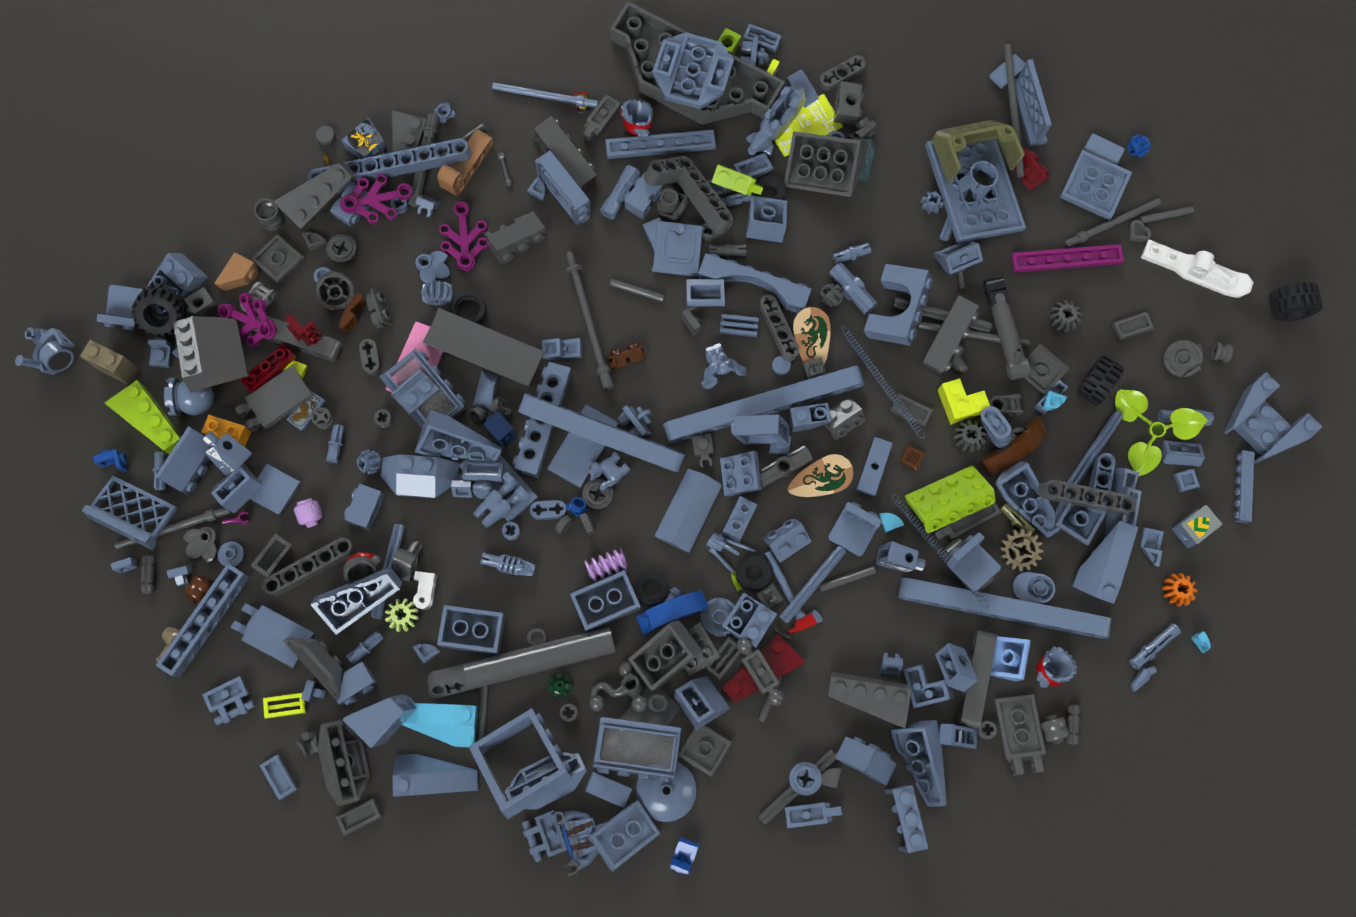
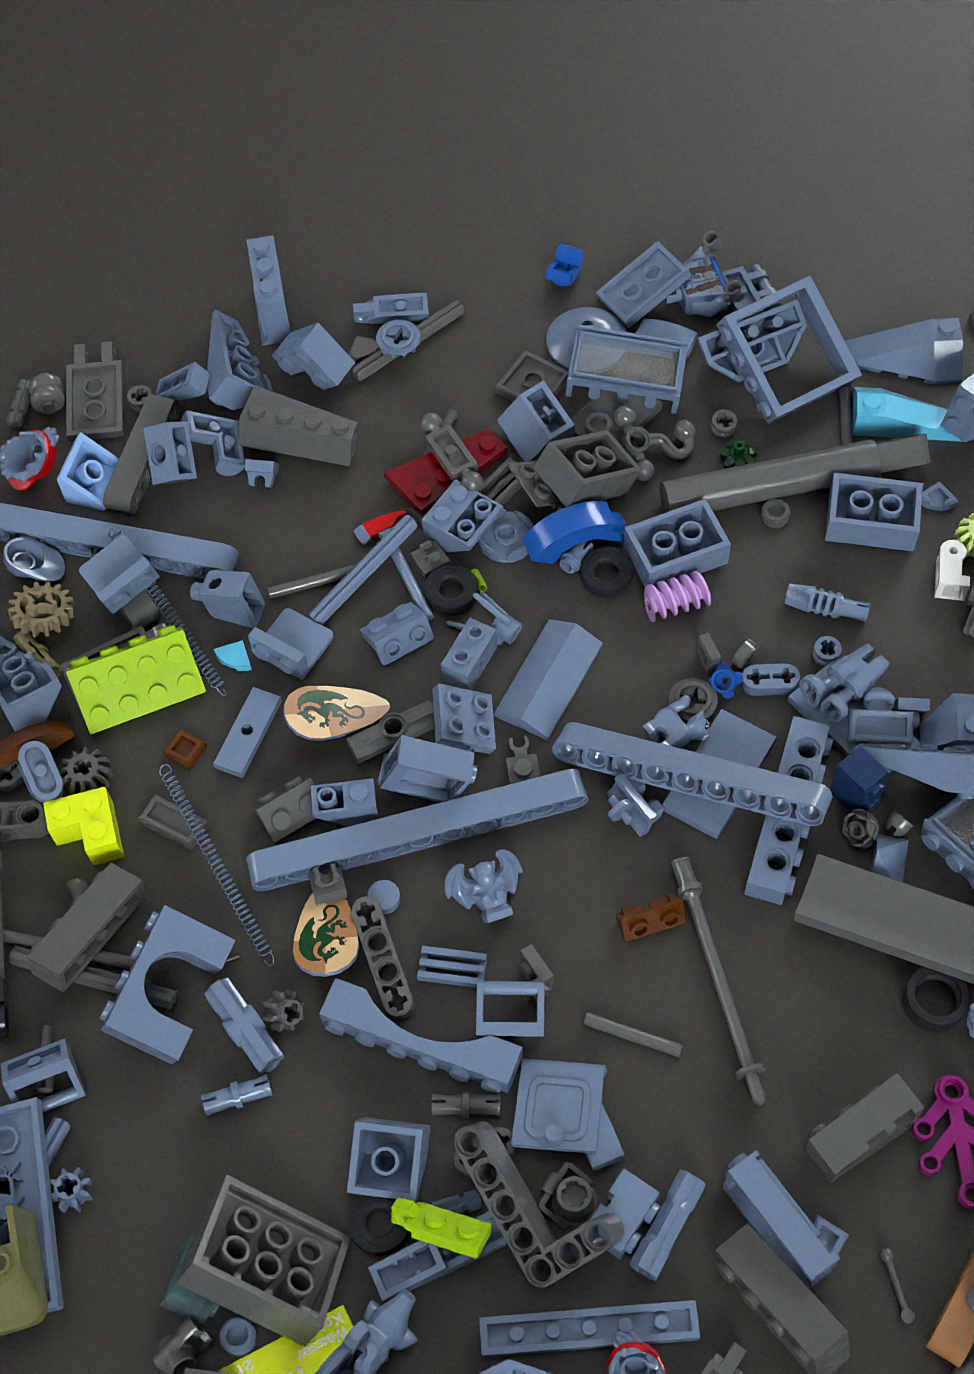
camera: 170 degrees left, 15 degrees down
sand blue slope [542,338,583,360] -> none

